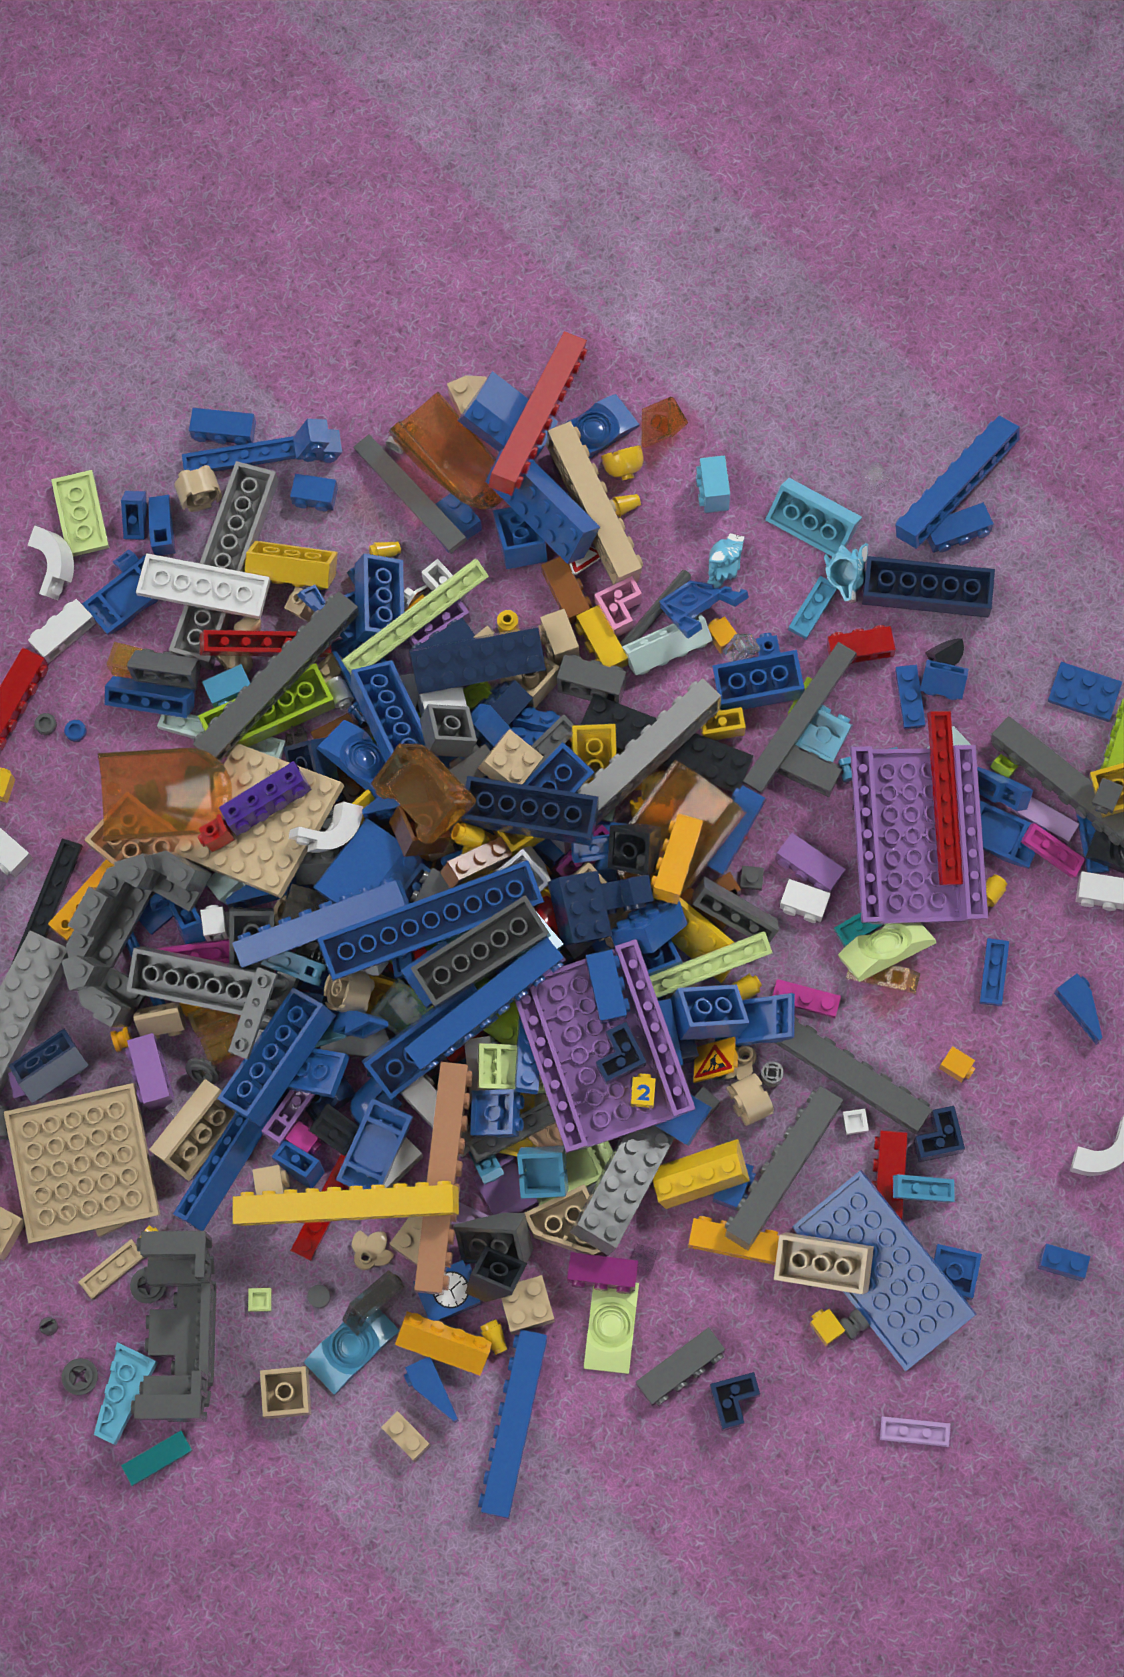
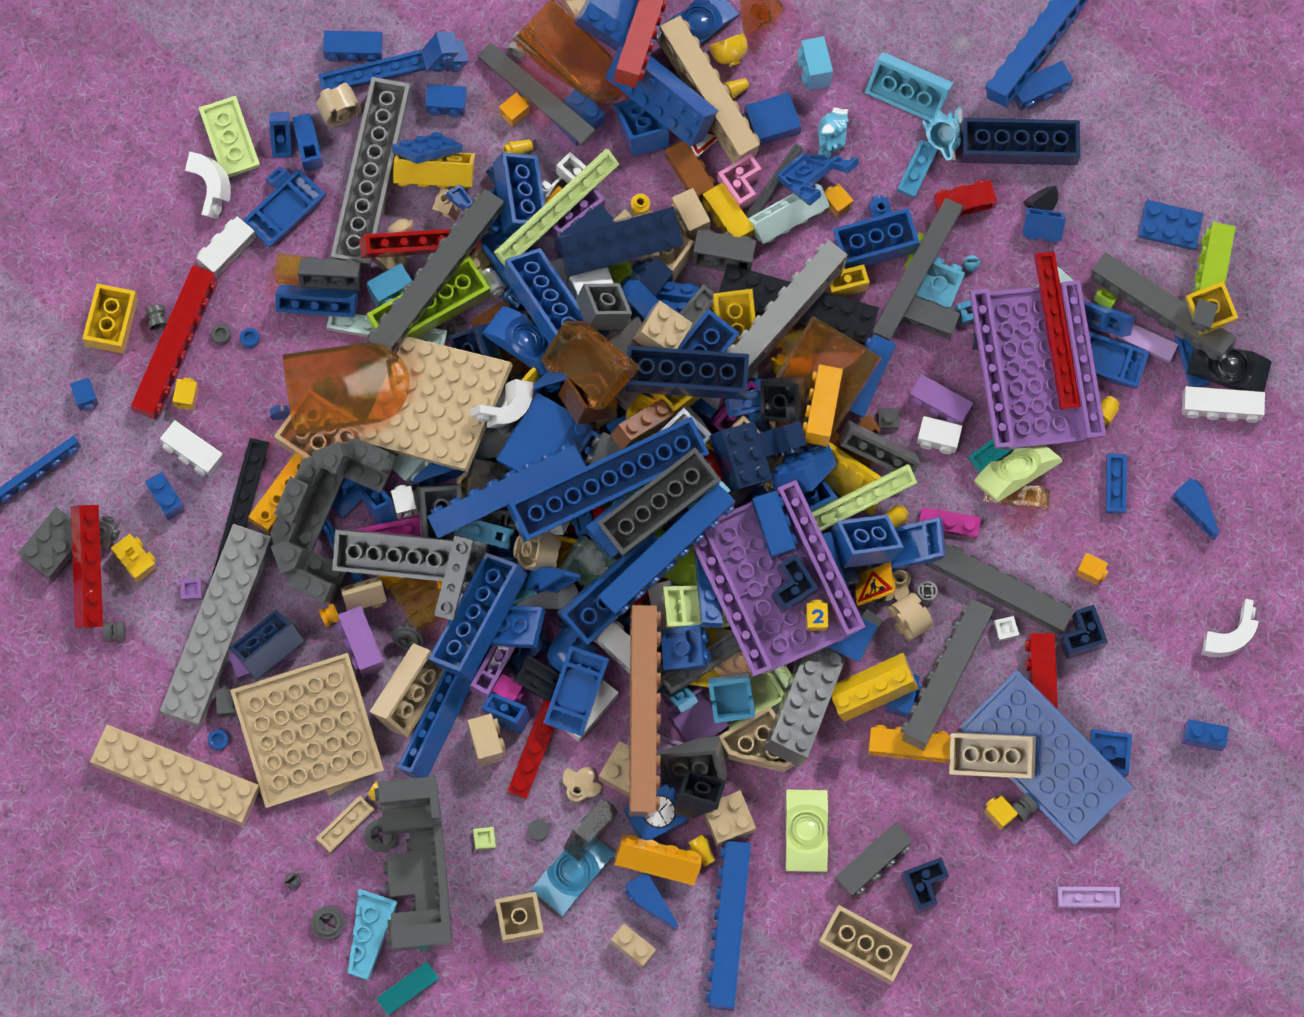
camera: 15 degrees left, 0 degrees up
white plate [136,553,270,619] -> none
red brick [197,814,235,852] -> none
dark purple brick [219,761,312,836] -> none
yellow brick [233,1181,459,1226] -> none
yellow brick [451,822,486,849] -> none
magenta brick [567,1252,638,1294] -> none
clear brick [723,634,761,662] -> none
dark azure plate [893,1175,955,1203] -> none
blue plate [895,664,926,729] -> none
dark pink plate [1021,823,1085,878] -> none
none -> blue tile [269,405,290,420]
none -> blue plate [392,132,463,164]
none -> light orange brick [499,92,530,127]
none -> blue brick [742,92,802,146]
none -> tan brick [818,905,912,985]
none -> medium azure hinge [964,255,980,272]

